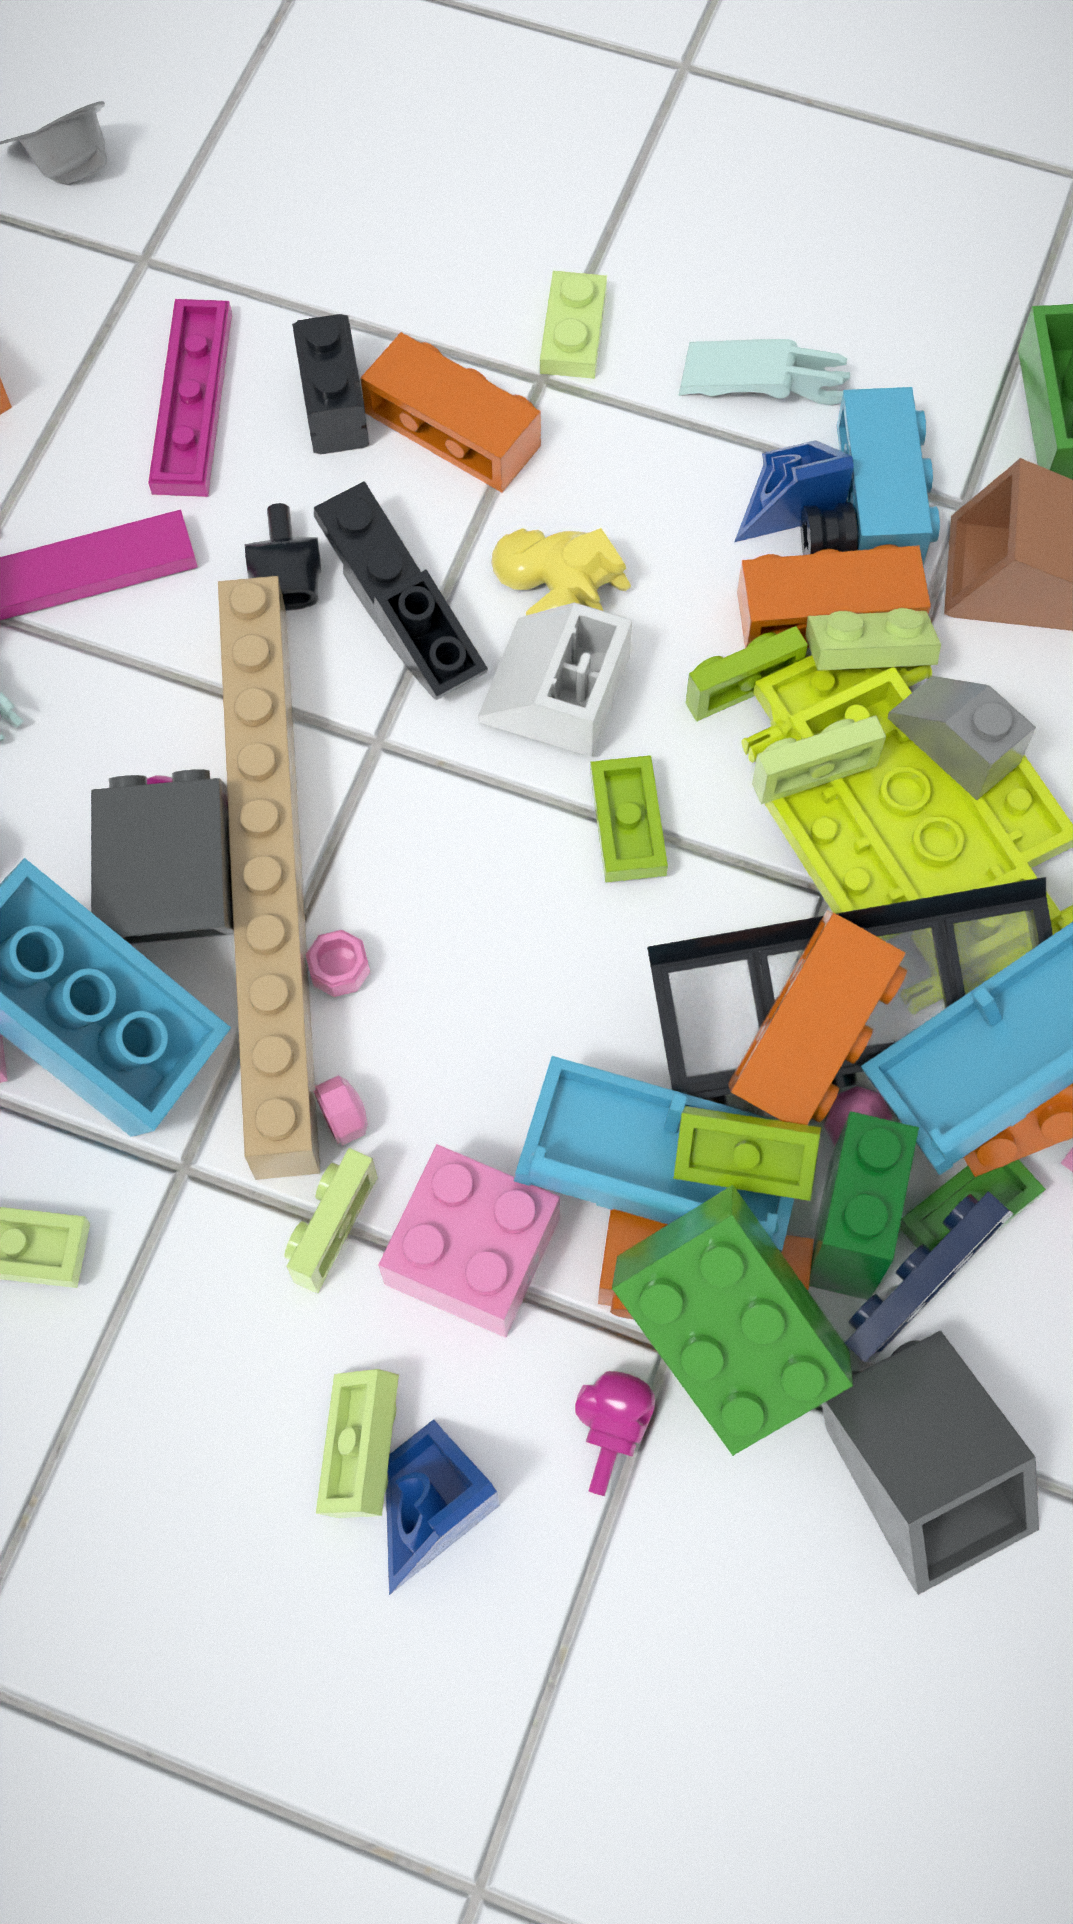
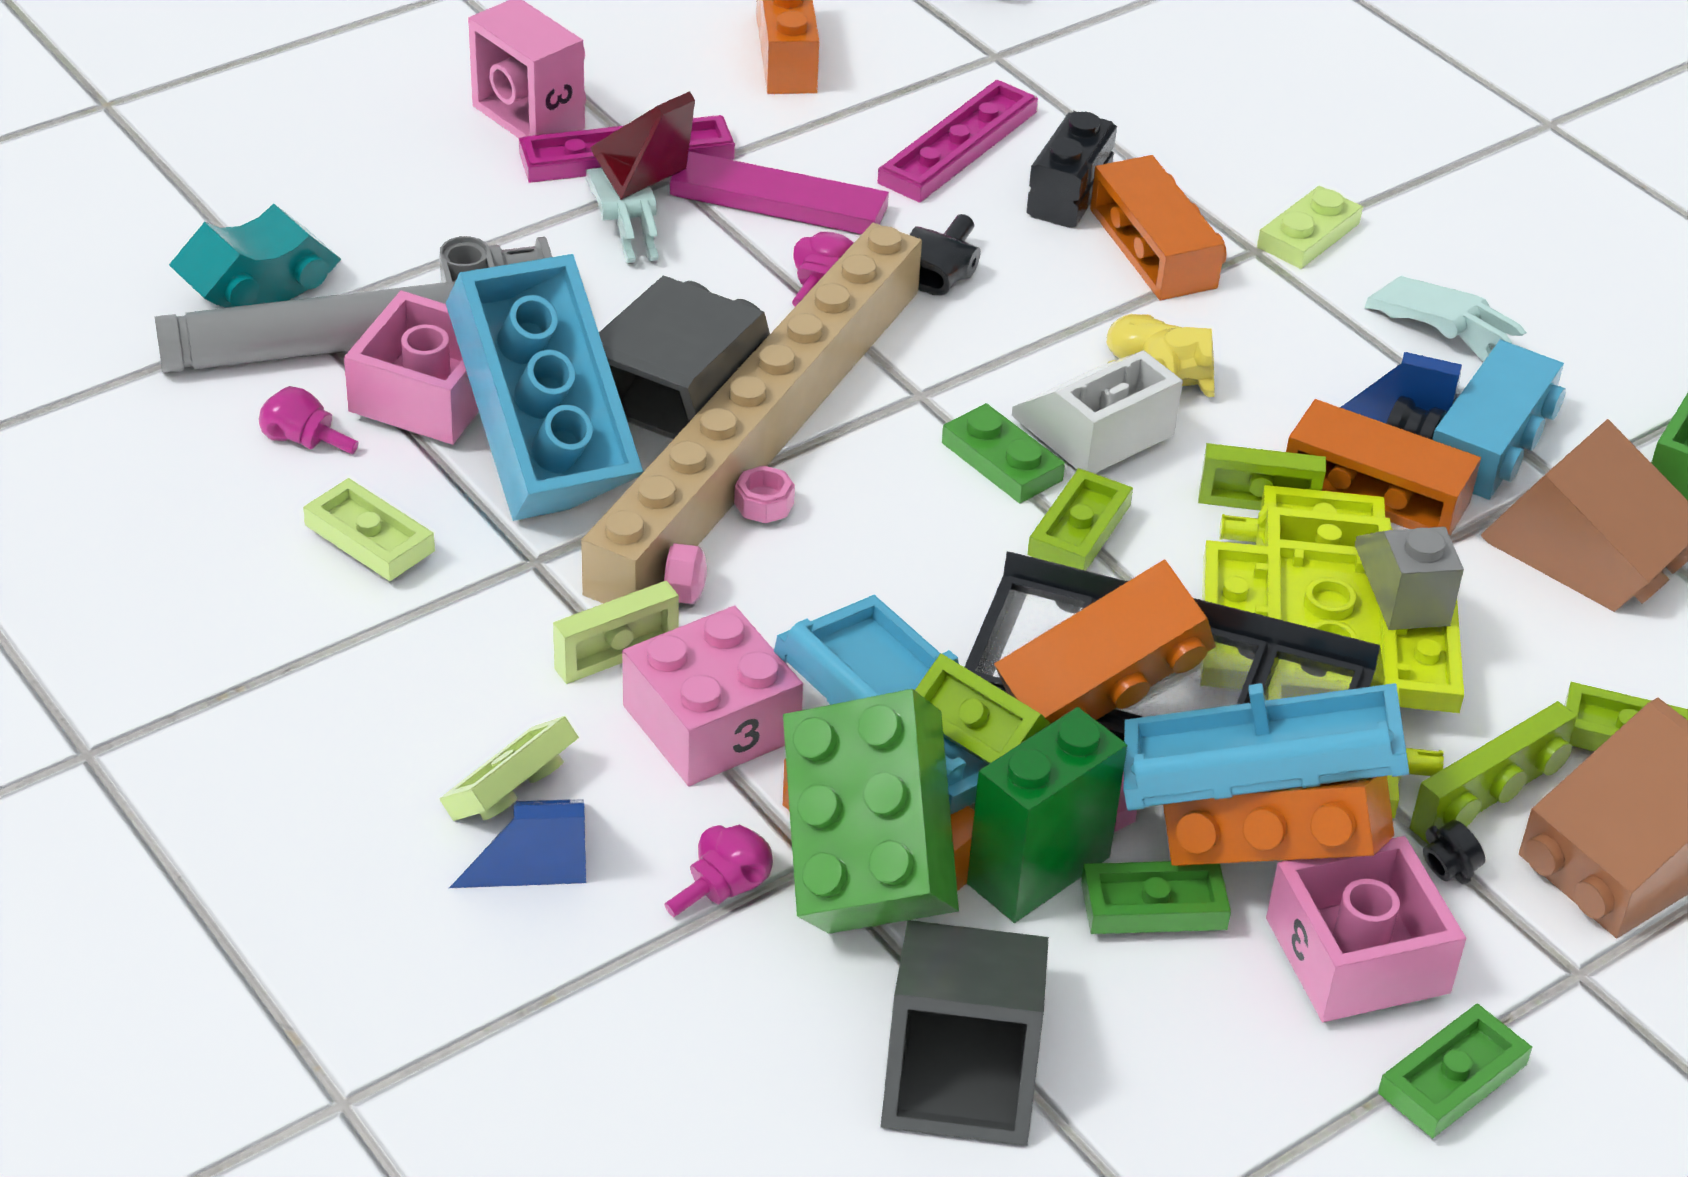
camera: 30 degrees right, 25 degrees down
black slope [313,481,488,700] -> none
yellowish green plate [752,715,886,805] -> none
yellowish green plate [805,608,941,671] -> none
dark blue plate [844,1191,1013,1363] -> none
none -> dark pink piece [792,232,854,307]
none -> bright green plate [941,403,1065,504]

